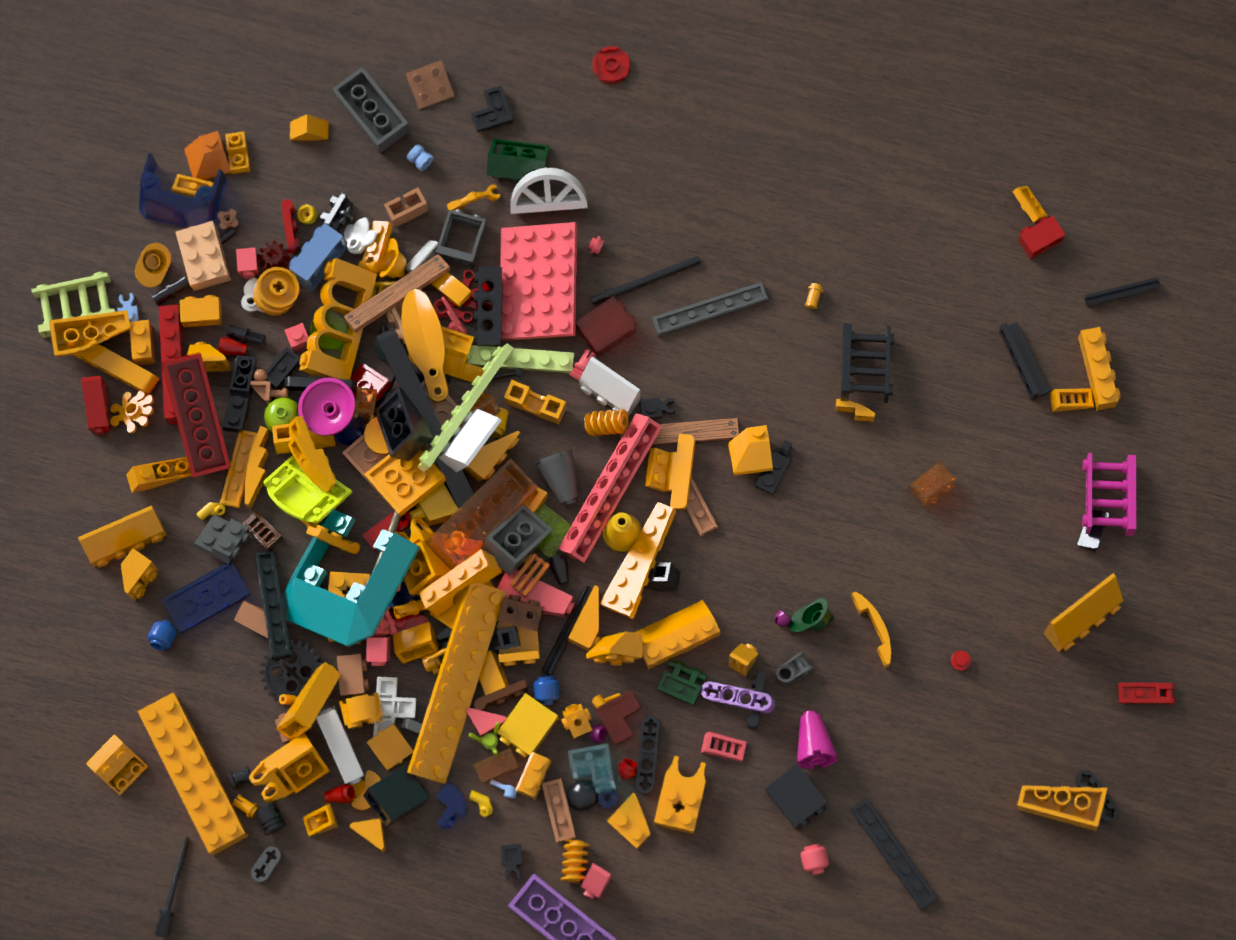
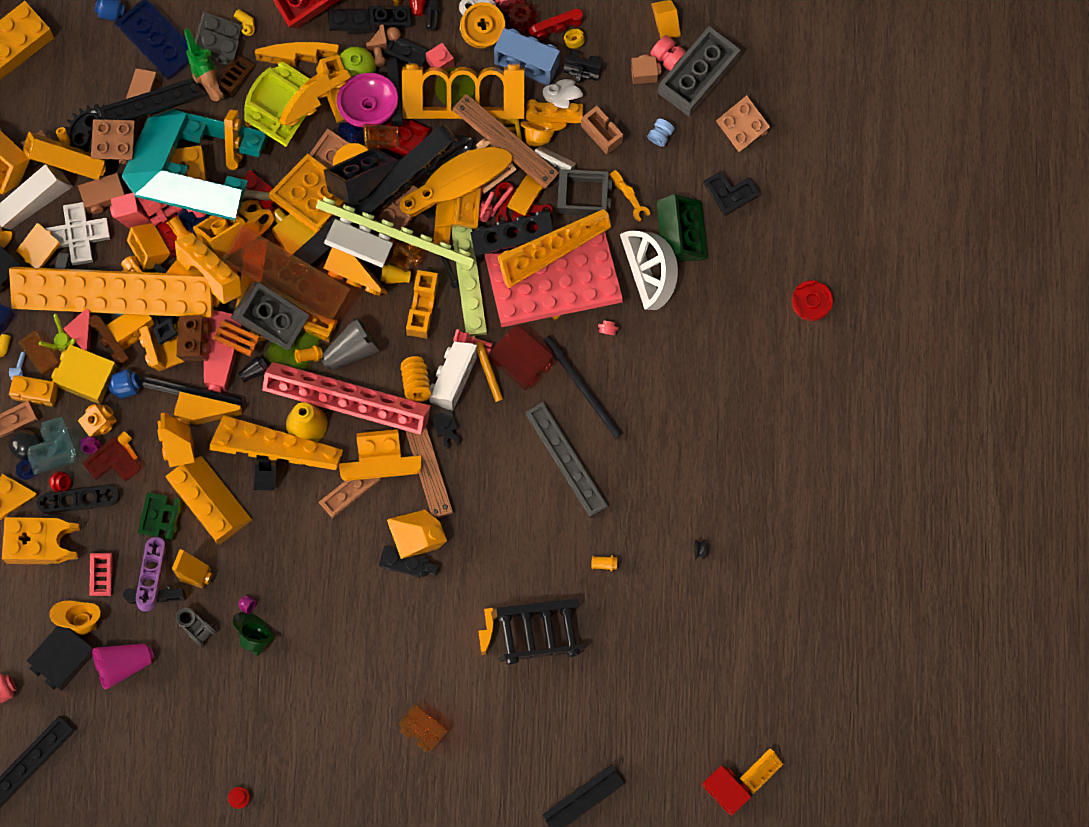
camera: 70 degrees right, 0 degrees up
light orange tile [220,430,257,509] -> none
light orange brick [339,693,384,729] -> none
light orange slope [851,592,891,668] -> none
none -> light orange piece [49,601,101,635]
none -> nougat hinge [91,120,135,164]
none -> green animal [184,28,223,101]
none -> light orange pin [295,345,323,363]
none -> light orange bar [474,341,503,402]
none -> light orange wing [497,209,611,288]
none -> nougat brick [631,55,661,84]
none -> coral wheel [650,35,687,71]
none -> black bush [694,540,706,559]

